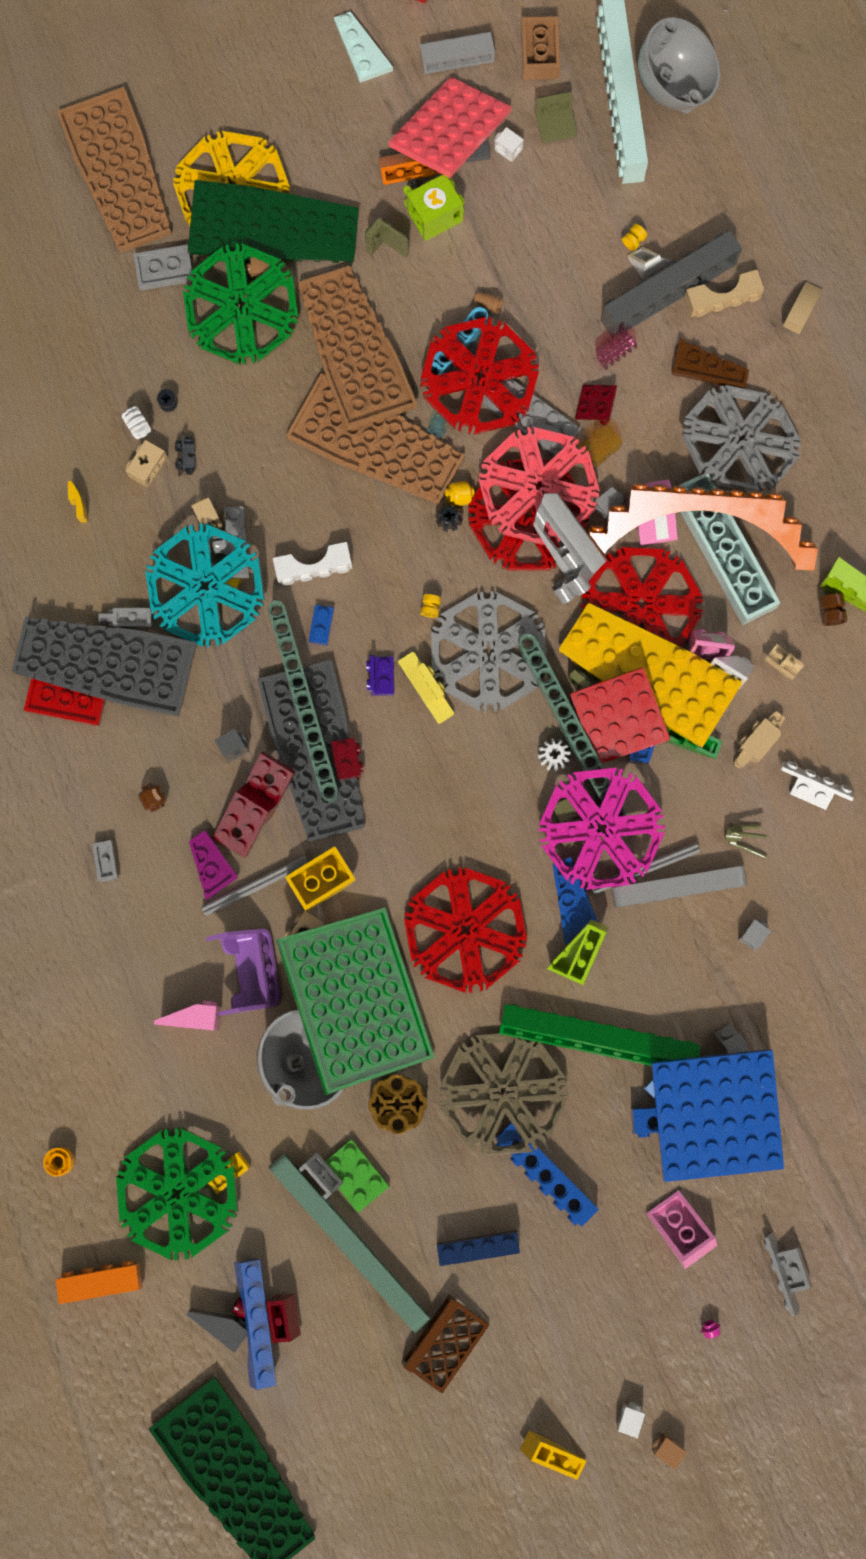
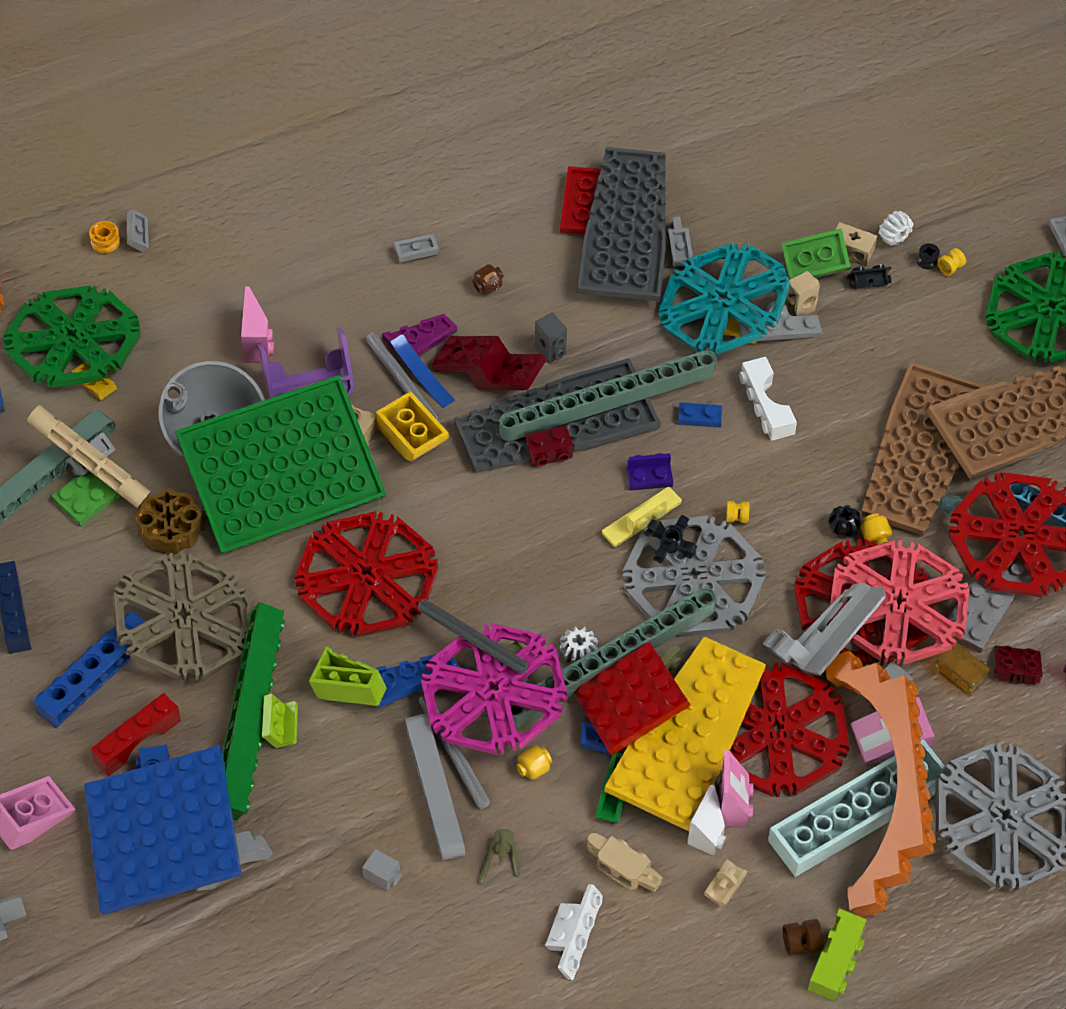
camera: 80 degrees right, 25 degrees down
yellow slope [68,481,88,523] -> none
none -> tan piece [26,405,151,508]
none -> red arch [90,693,181,777]
none -> light grey plate [127,209,149,252]
none -> lime bracket [262,694,298,749]
none -> blue sticker [391,334,455,408]
none -> dark grey axle [417,599,529,674]
none -> yellow head [516,745,552,780]
none -> black pin [646,515,697,564]
none -> bright green plate [781,229,851,280]
none -> yellow wheel [937,248,966,276]

